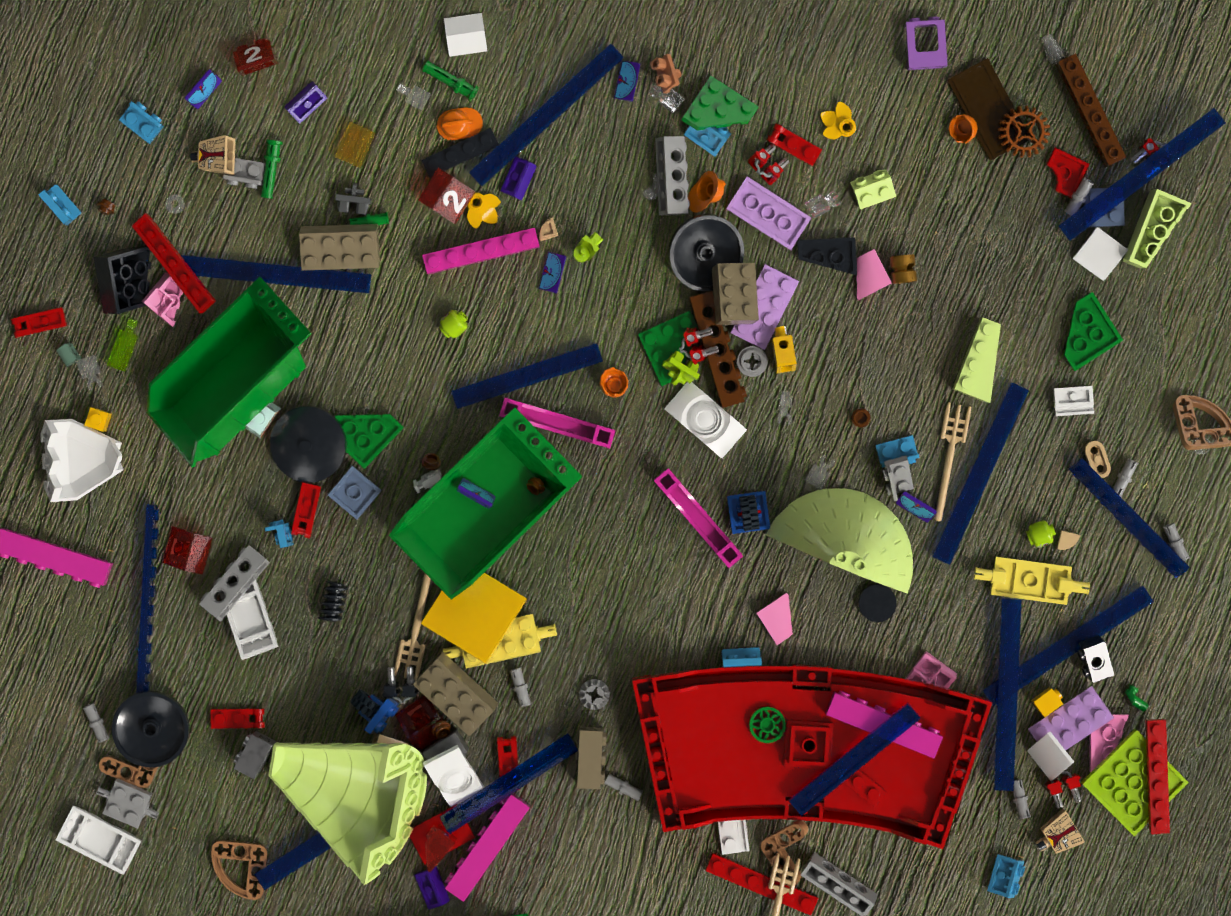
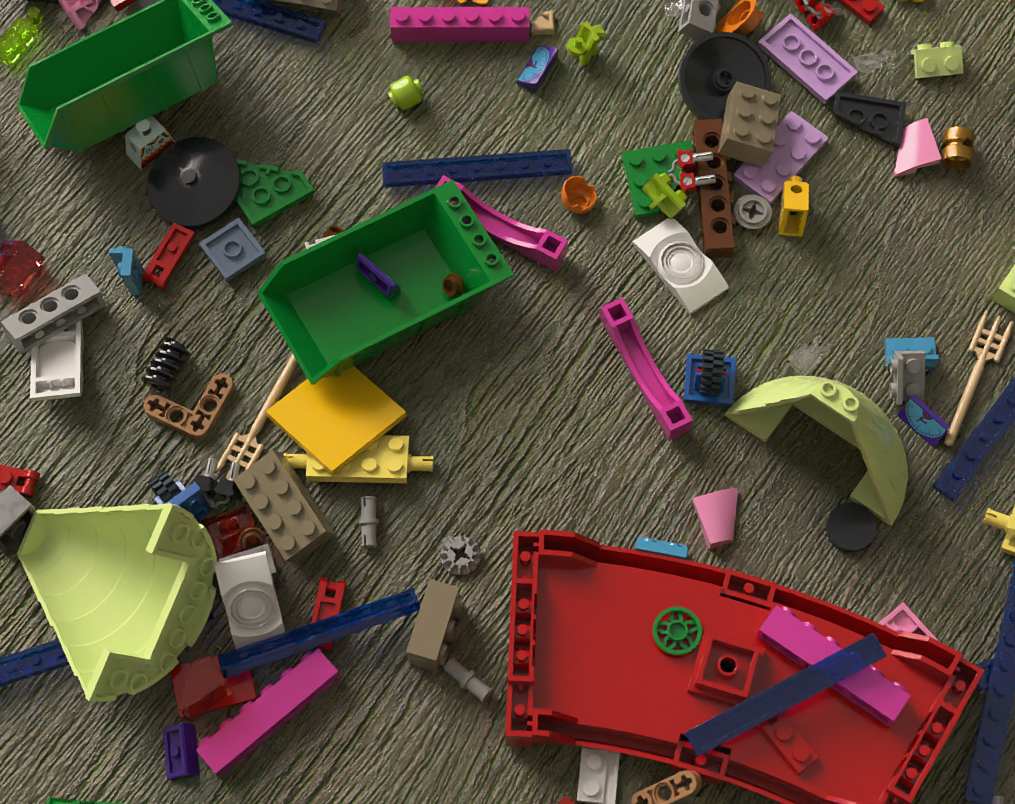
camera: 15 degrees right, 20 degrees down
clear plate [777,391,792,424] -> none
reddish brown plate [851,408,871,428] -> none
none -> medium nougat beam [143,373,234,440]

